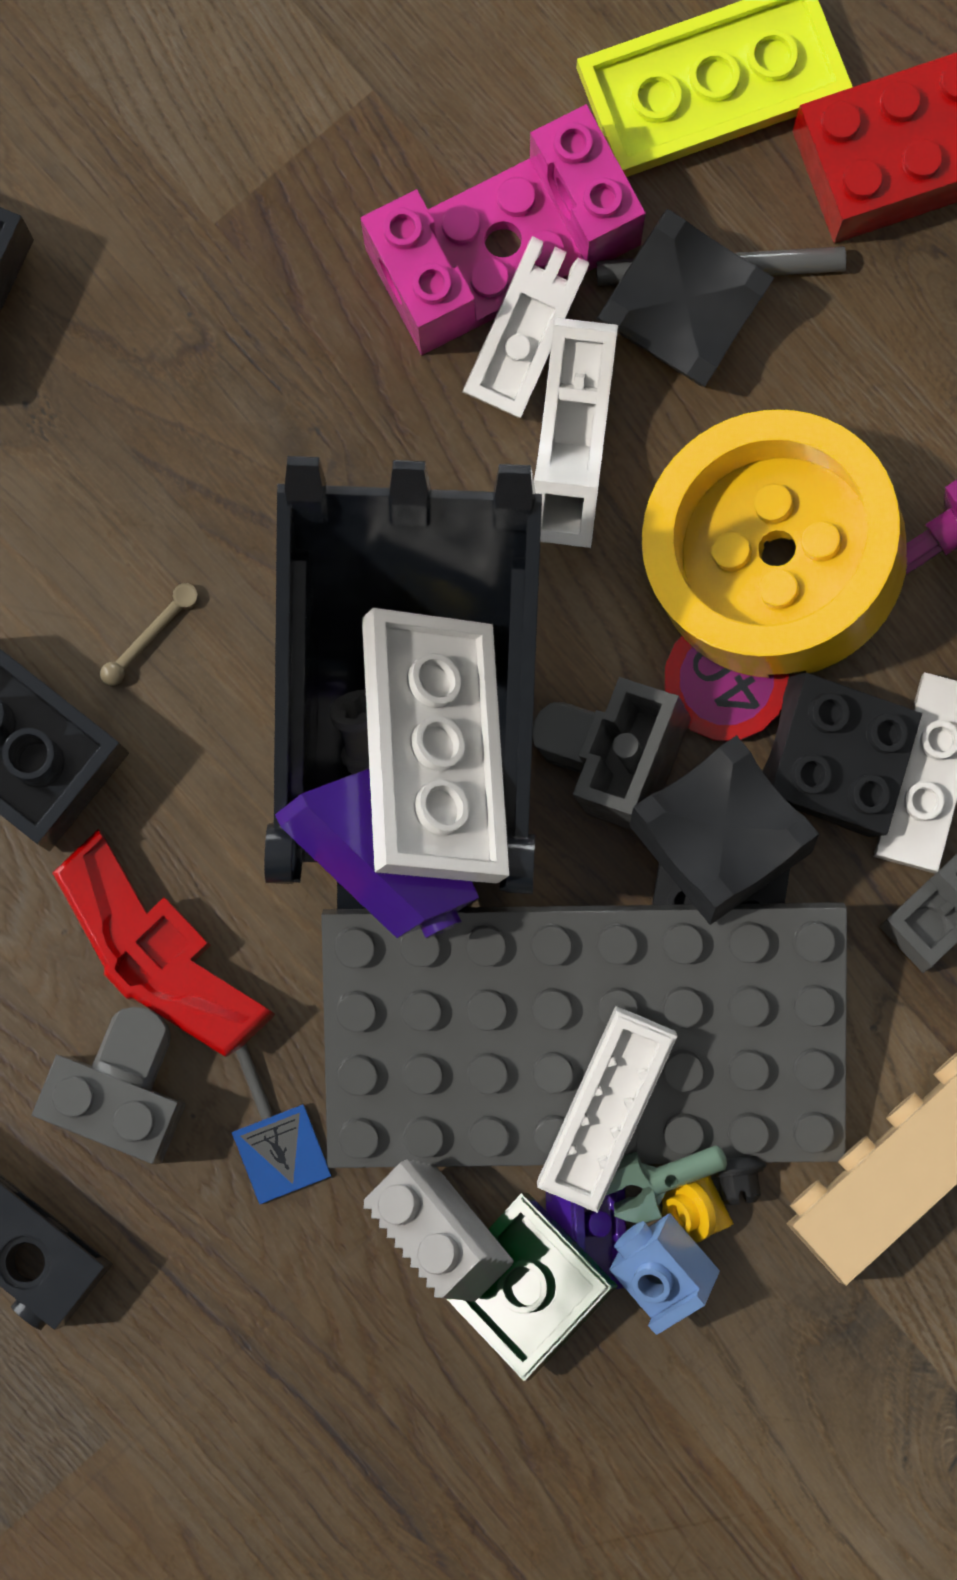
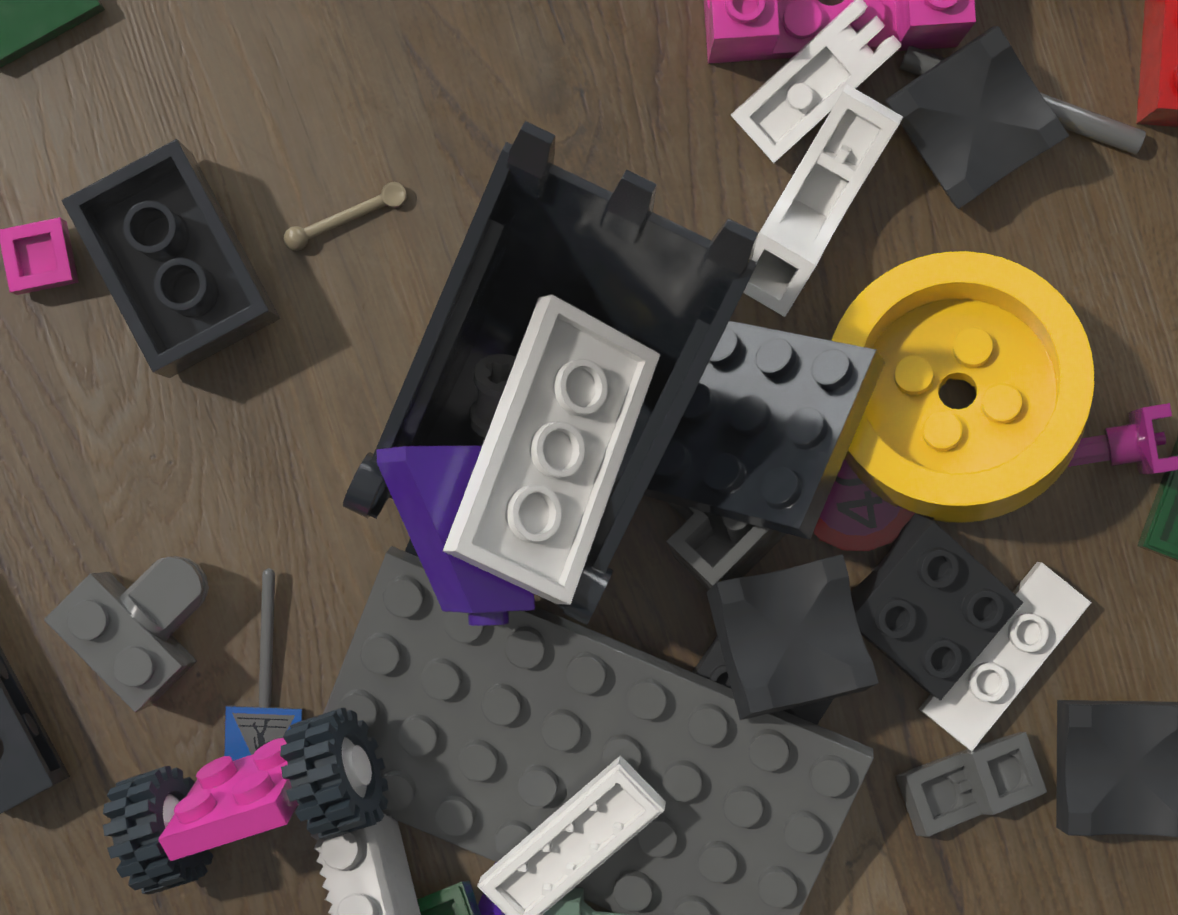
camera: 20 degrees right, 5 degrees up
red plate [52,829,275,1057] -> none
none -> black plate [103,708,388,895]
none -> black plate [644,321,885,540]

